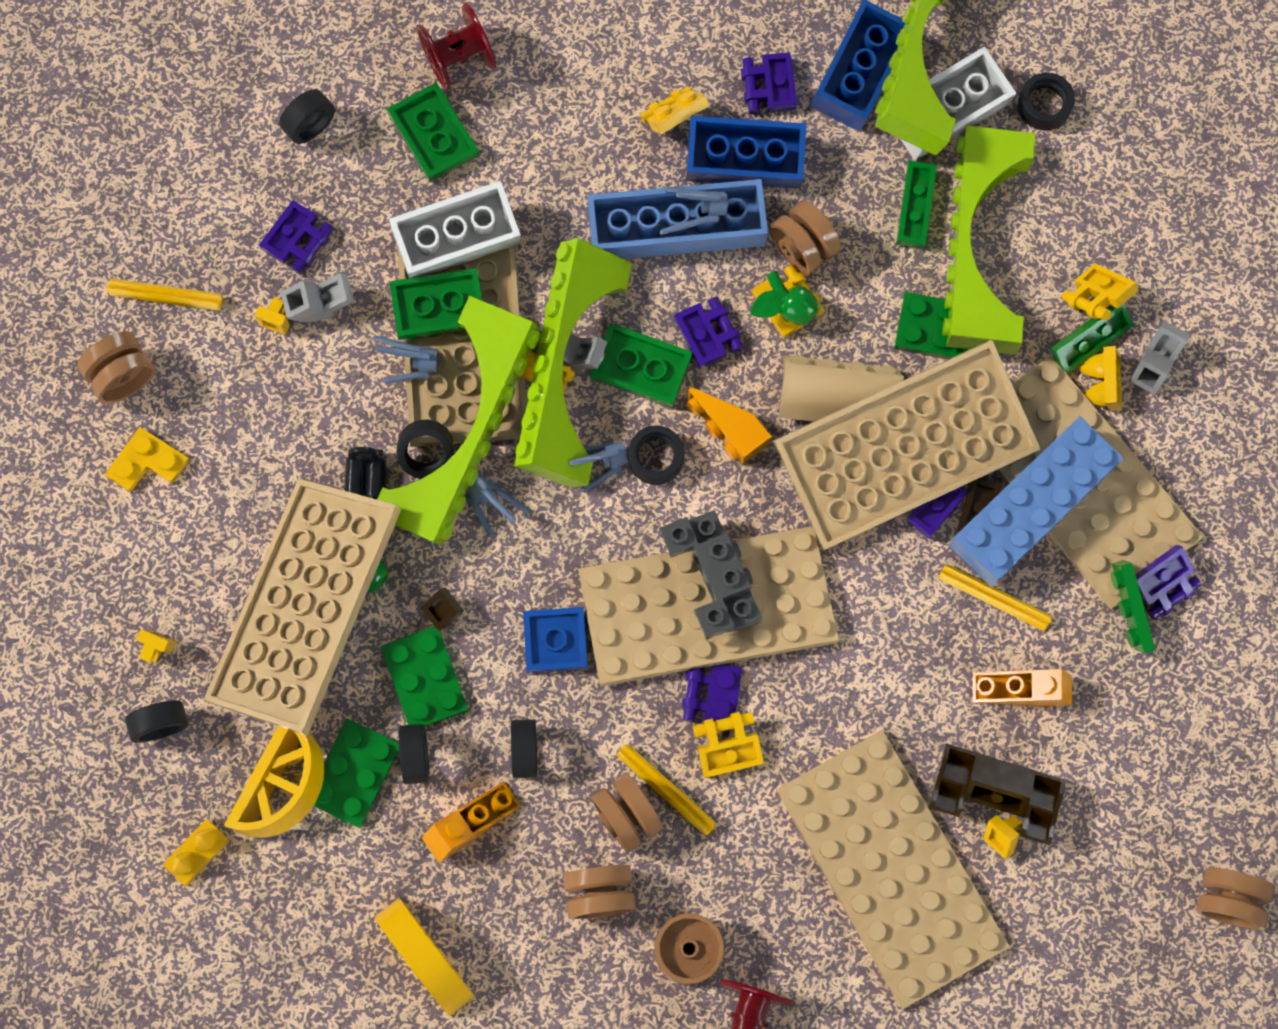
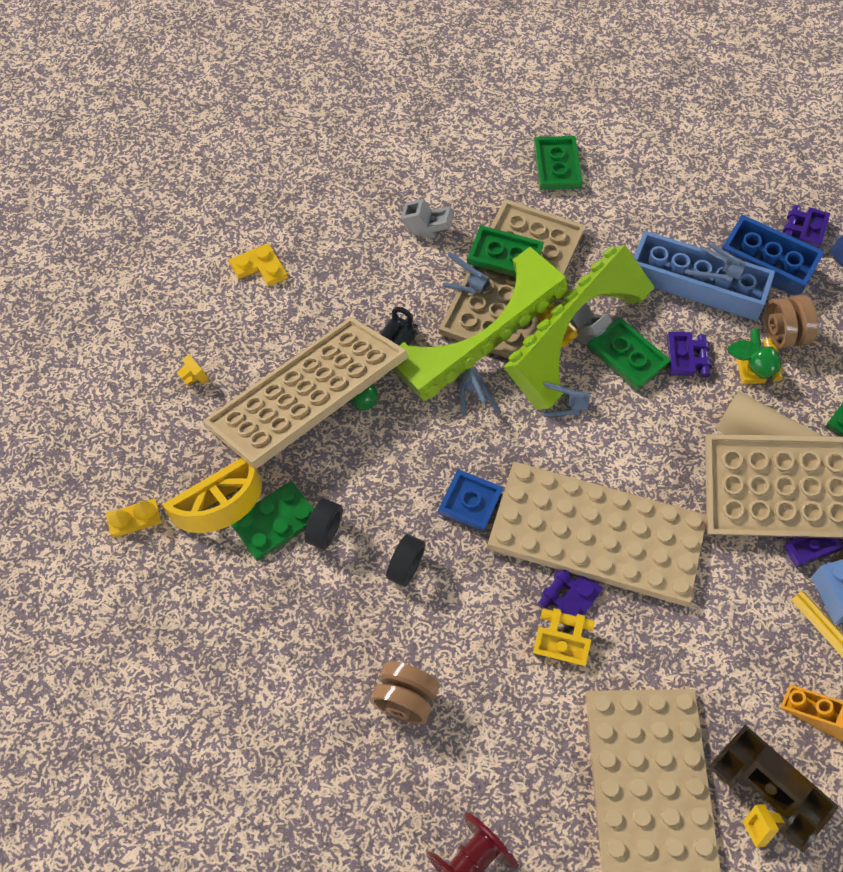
camera: 30 degrees right, 15 degrees down
medium nougat wheel [77,331,156,404] -> none
yellow axle [107,278,223,311] -> none
black tyre [125,700,189,743] -> none
yellow tile [255,297,290,335] -> none
dark purple plate [259,200,334,275] -> none
black tyre [279,89,335,144] -> none
yellow window [374,897,475,1016] -> none
green plate [381,626,469,727] -> none
white brick [389,181,521,278] -> none
black tyre [396,419,454,479] -> none
dark red piece [416,2,497,91] -> none
dark brown tile [421,587,464,631] -> none
light orange slope [422,782,522,863] -> none
medium nougat wheel [590,772,664,854] -> none
yellow axle [617,744,716,836] -> none
black tyre [628,425,684,485] -> none
yellow plate [640,86,710,134] -> none
medium nougat wheel [654,913,724,985] -> none
dark grey bracket [659,510,762,640] -> none
light orange slope [687,387,772,465] -> none

